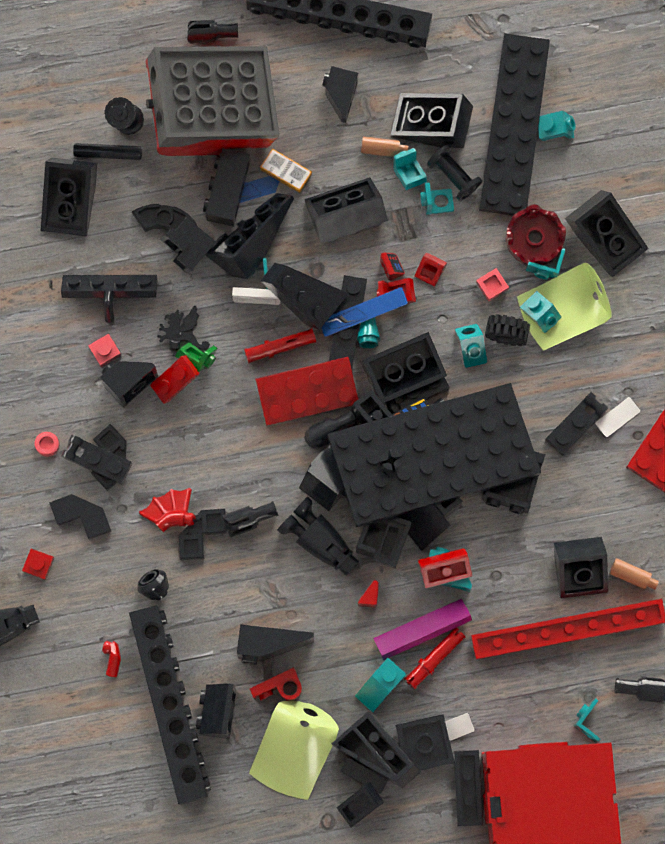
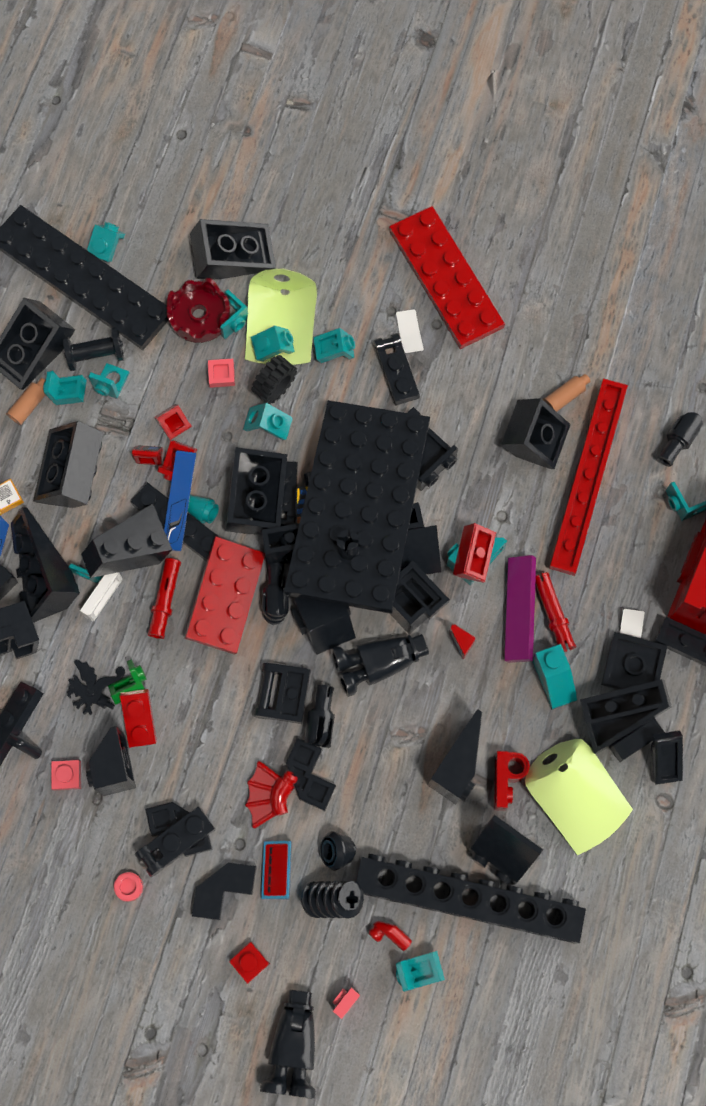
camera: 60 degrees left, 5 degrees down
none -> black plate [254,663,311,724]
none -> red slope [261,841,292,900]
none -> black piece [301,881,364,919]
none -> teal bracket [313,328,355,363]
none -> coral plate [332,988,360,1019]
none -> teal bracket [396,951,445,992]

